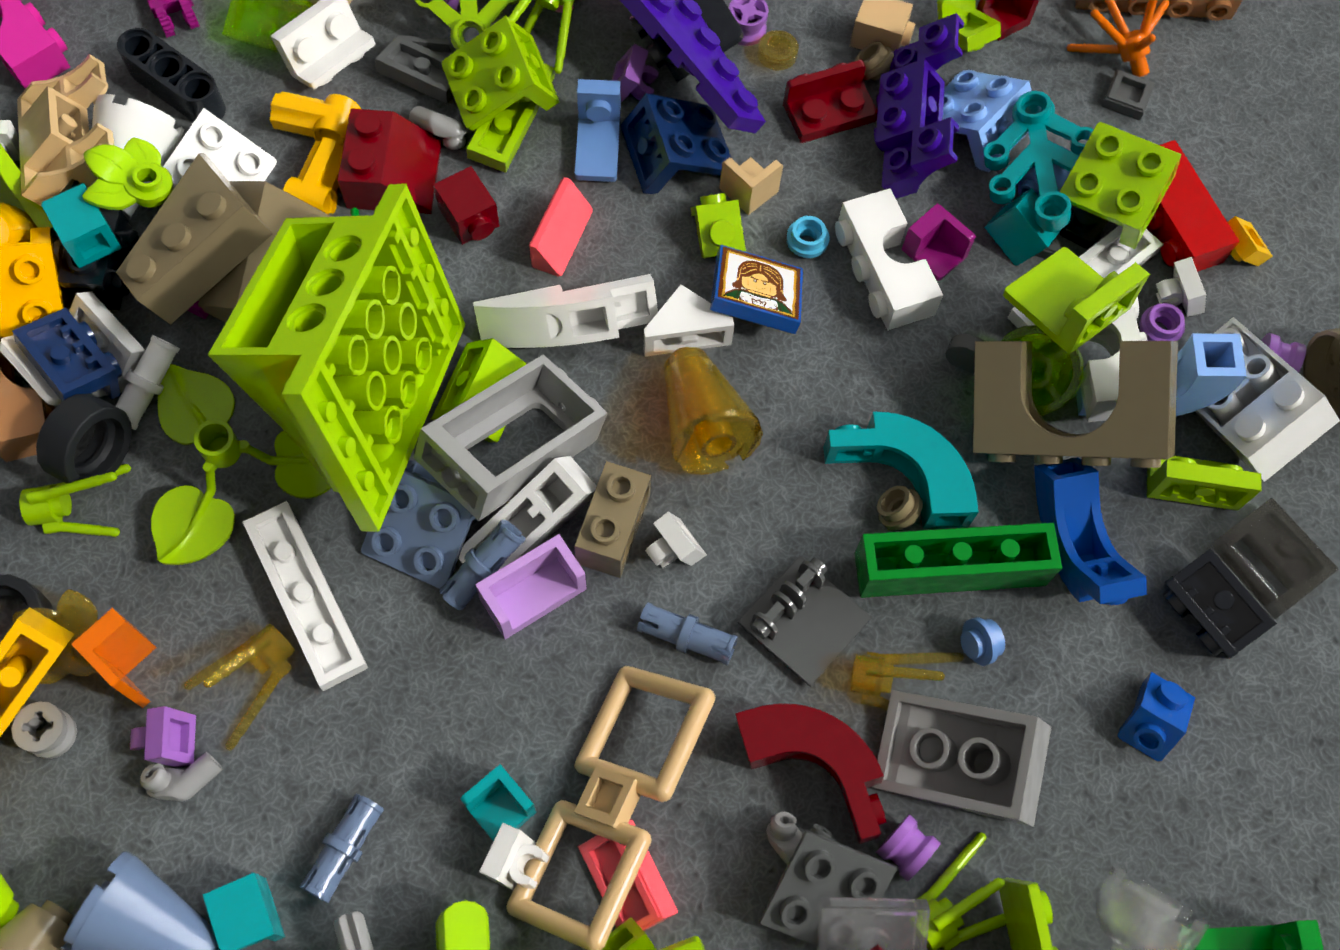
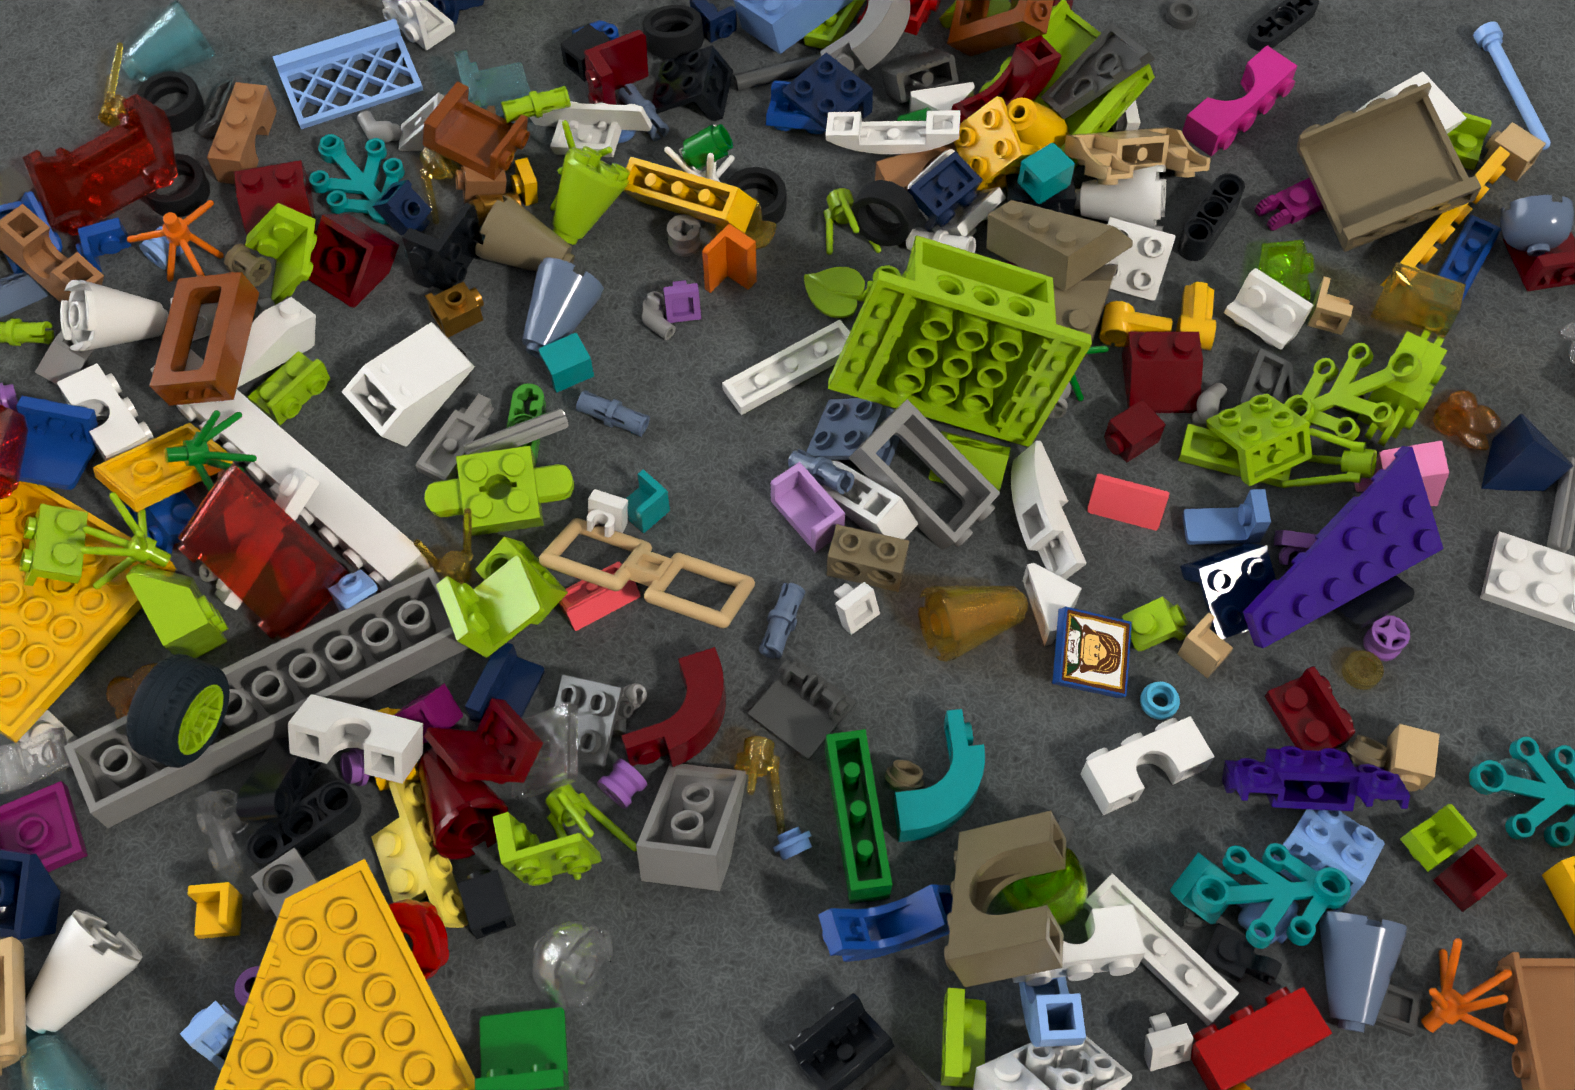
camera: 90 degrees right, 5 degrees down
lime plate [82,137,173,210] -> none
clear yellow plant [184,623,295,750] -> none
magenta panel [901,203,976,281] -> none
lime bracket [1003,247,1150,355] -> none
lime bracket [1060,122,1182,249] -> none
blue bracket [1117,672,1195,761] -> none
medium lavender plate [1139,303,1185,341] -> none
none -> sand blue cone [1319,911,1407,1033]

